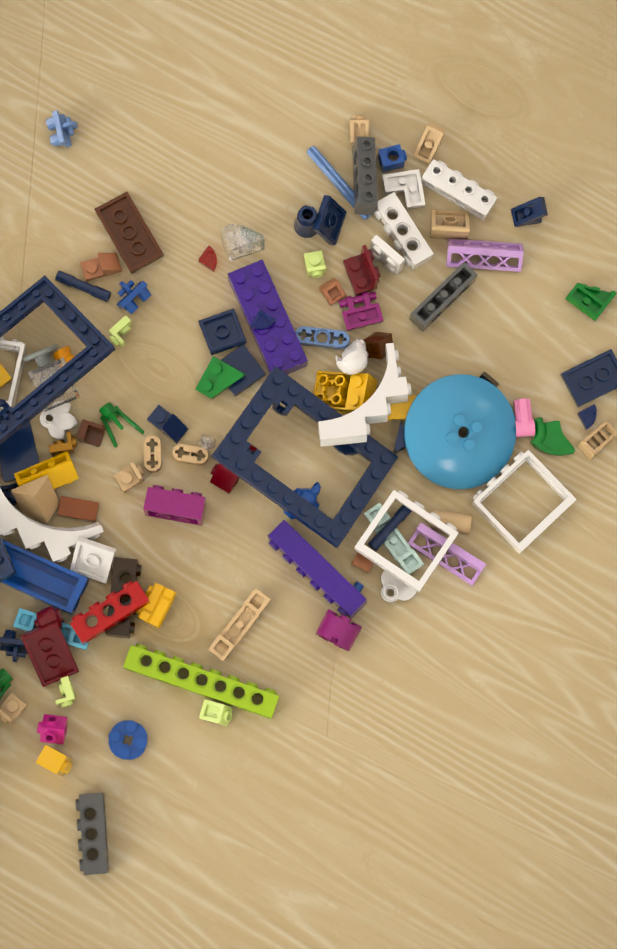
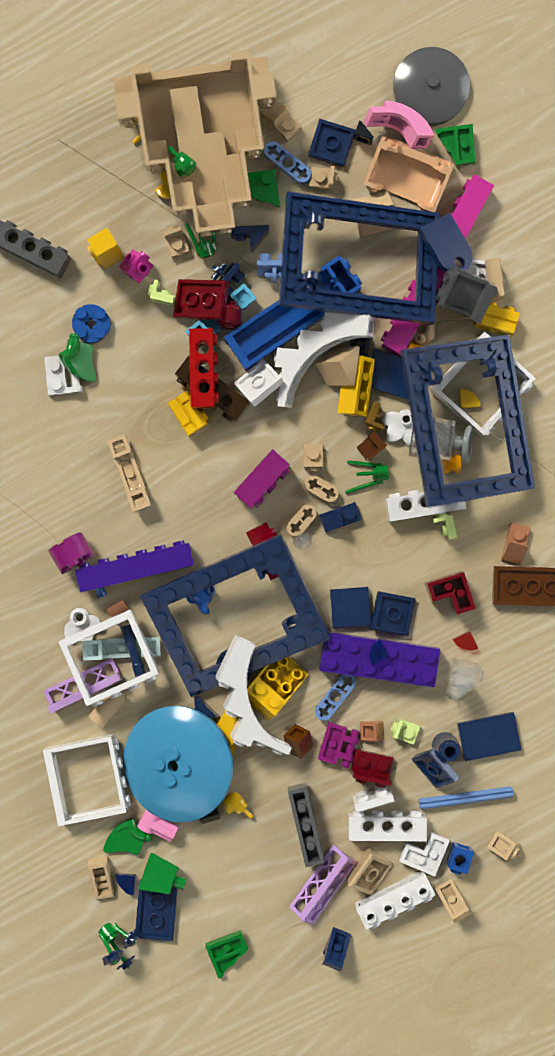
camera: 125 degrees right, 10 degrees up
dark blue piece [55,270,111,302] -> none
dark orange tile [57,496,99,522] -> none
blue hips [116,280,151,314] -> none
lime brick [123,643,279,719] -> none
green wing [195,356,246,399] -> none
yellowish green bracket [199,699,233,727] -> none
white hair [335,338,368,375] -> none
dark grey brick [352,136,378,215] -> none
none -> white plate [44,356,83,396]
none -> green arm [58,333,96,382]
none -> green torso [138,853,187,894]
none -> yellow piece [224,792,253,819]
none -> white brick [385,490,466,522]
none -> dark red brick [425,571,476,615]
none -> dark blue tile [457,712,521,761]

